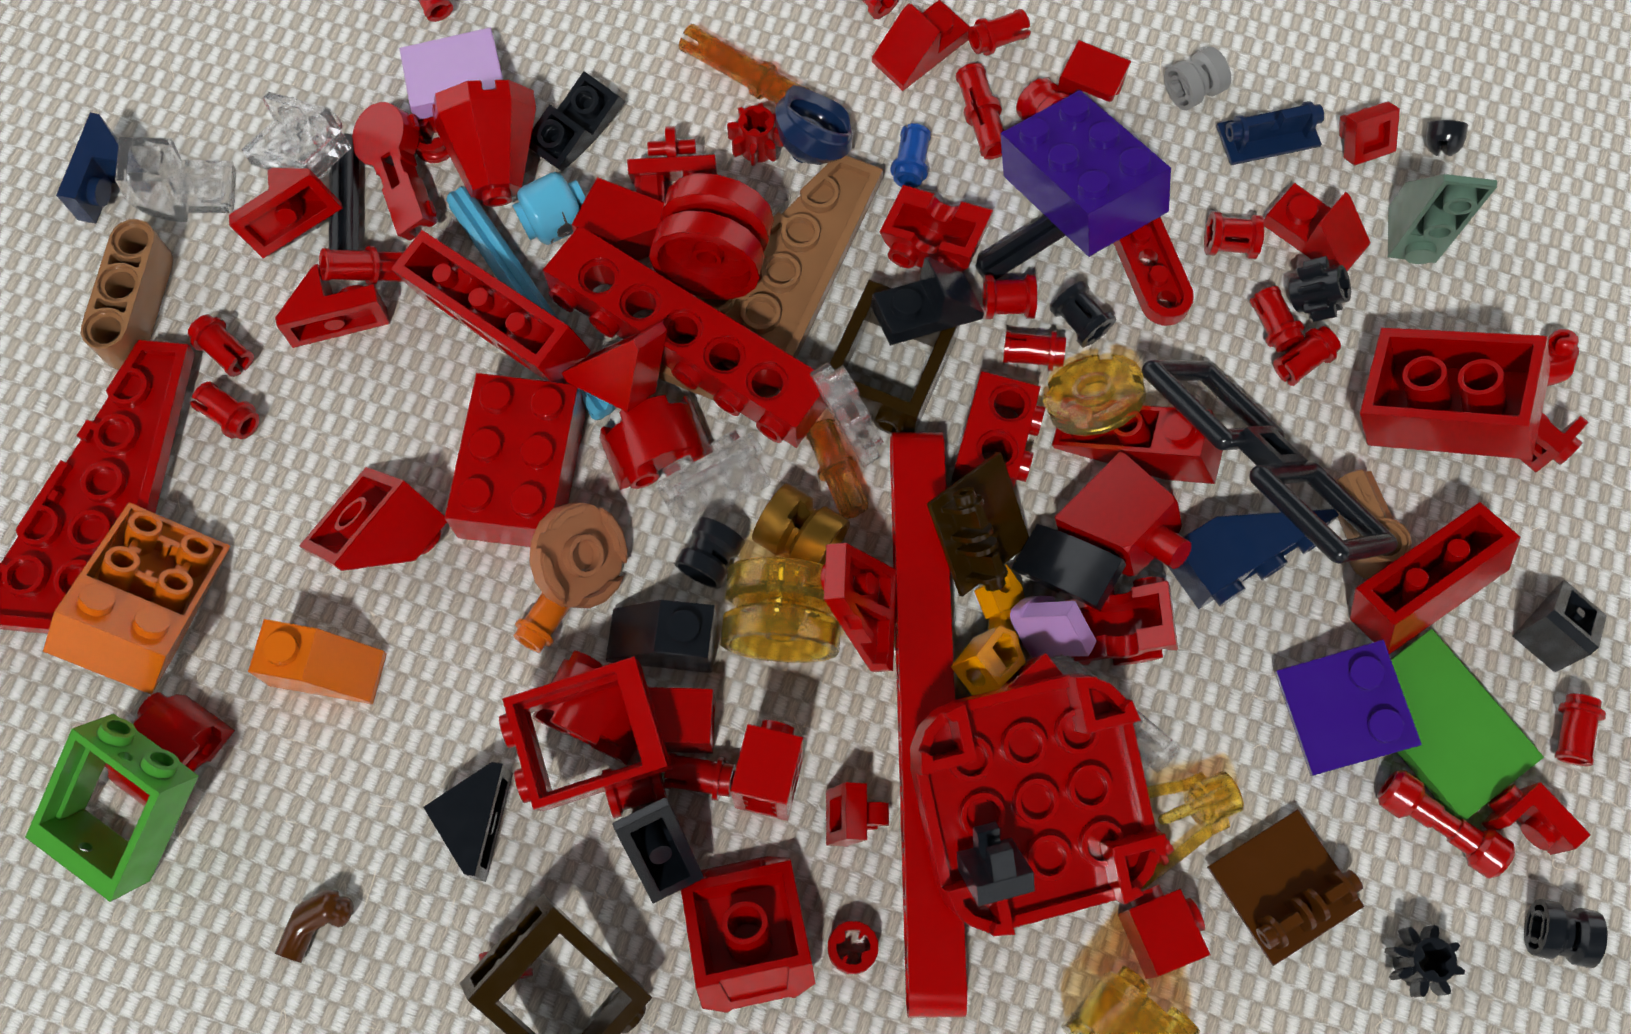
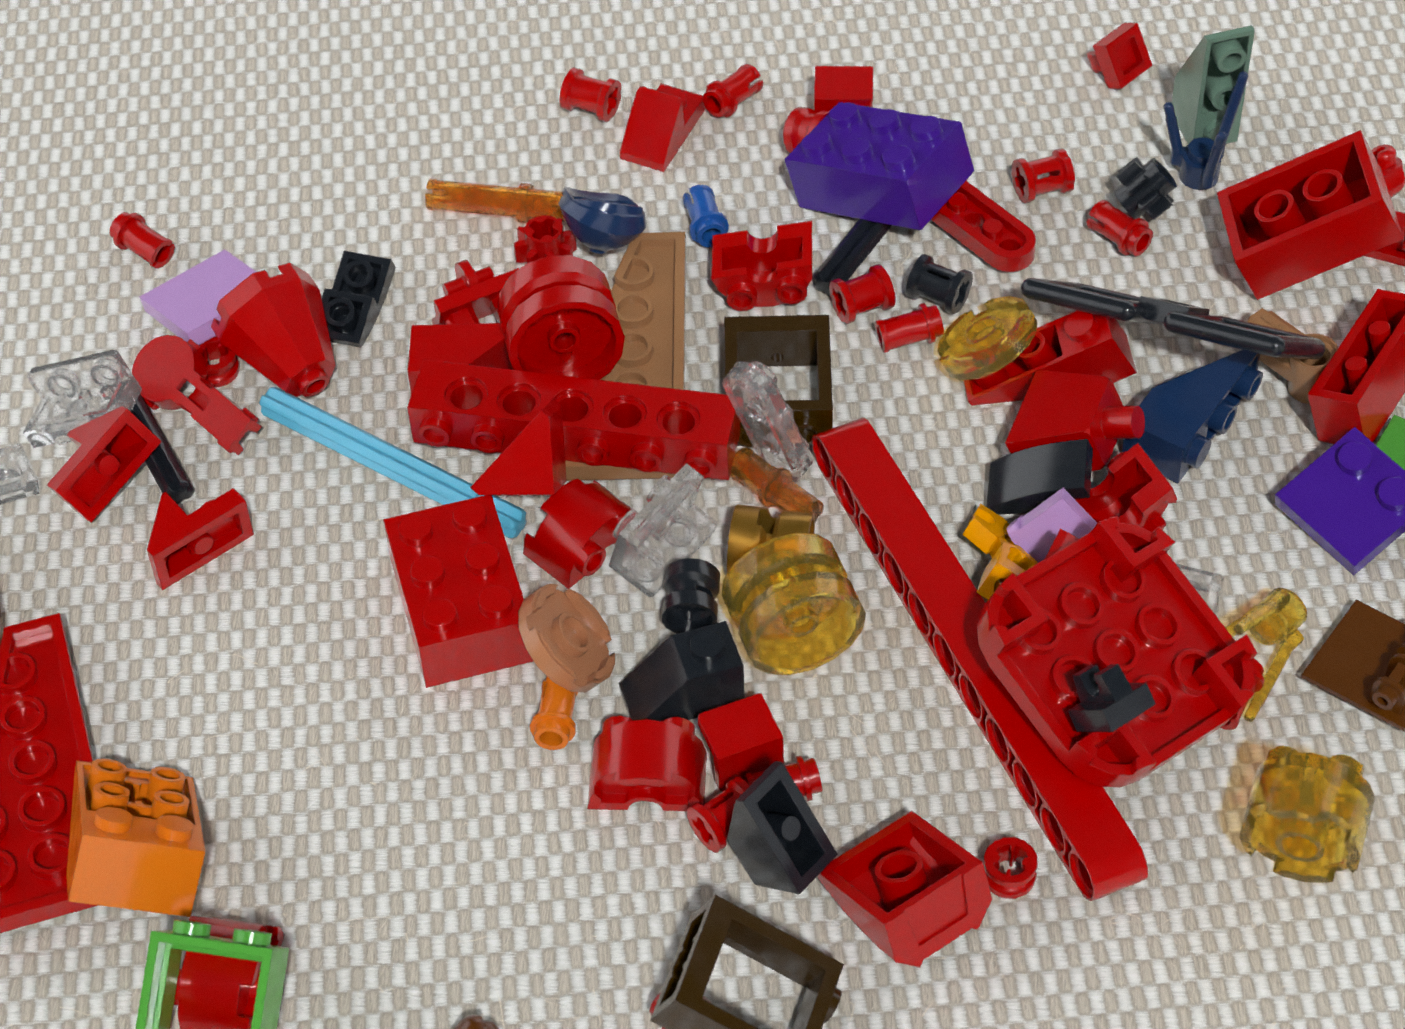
camera: 20 degrees left, 20 degrees down
red pin [188,314,254,377] -> none
red pin [190,382,260,439] -> none
orange slope [248,619,387,705] -> none
red slope [299,467,447,571] -> none
red axle [319,246,404,285] -> none
red brick [391,230,591,384] -> none
black slope [423,762,513,882] -> none
red window [499,656,673,812] -> none
medium azure head [512,172,586,245] -> none
red brick [730,720,803,821] -> none
red wing [821,543,896,672] -> none
red tile [826,782,889,847] -> none
black slope [871,257,984,346] -> none
dark brown hinge [927,452,1029,596] -> none
red brick [951,371,1046,488] -> none
red pin [955,63,1004,160] -> none
red brick [1118,884,1210,979] -> none
light grey wheel [1164,47,1231,111] -> none
dark blue hinge [1216,101,1324,165] -> none
red slope [1264,183,1371,272] -> none
red pin [1273,326,1341,386] -> none
black hinge [1426,120,1468,156] -> none
none -> dark blue plant [1164,71,1248,190]

